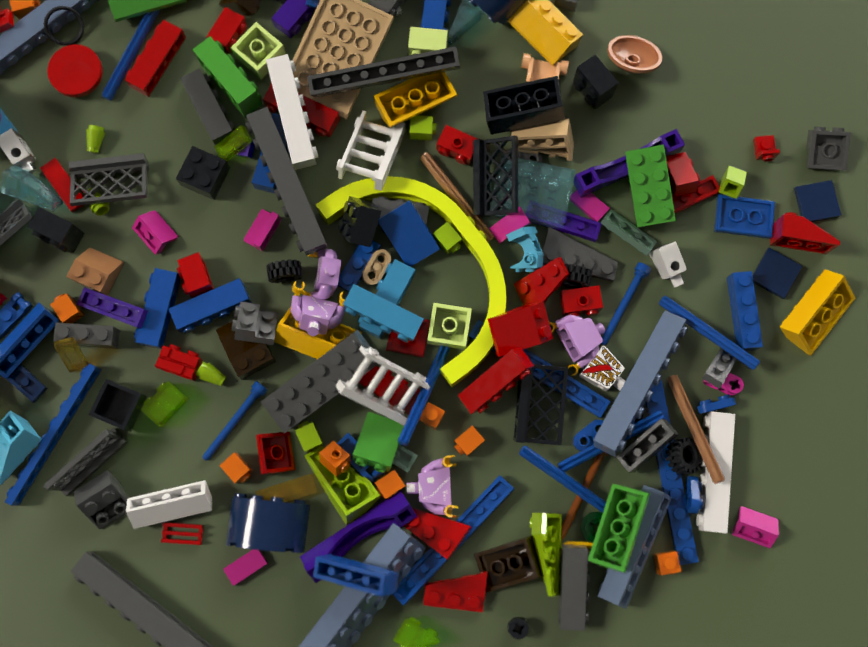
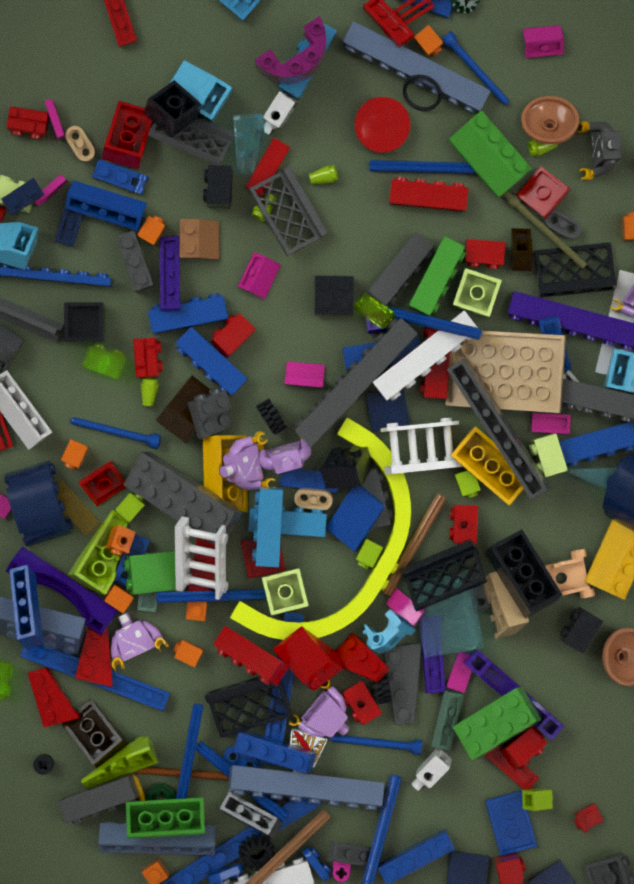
camera: 65 degrees right, 10 degrees up
clear yellow tile [54,337,89,372] -> none
none -> blue brick [234,730,316,773]
none -> dark blue tile [366,388,410,432]
none -> blue axle [385,306,483,340]
none -> dark pink tile [531,413,571,434]

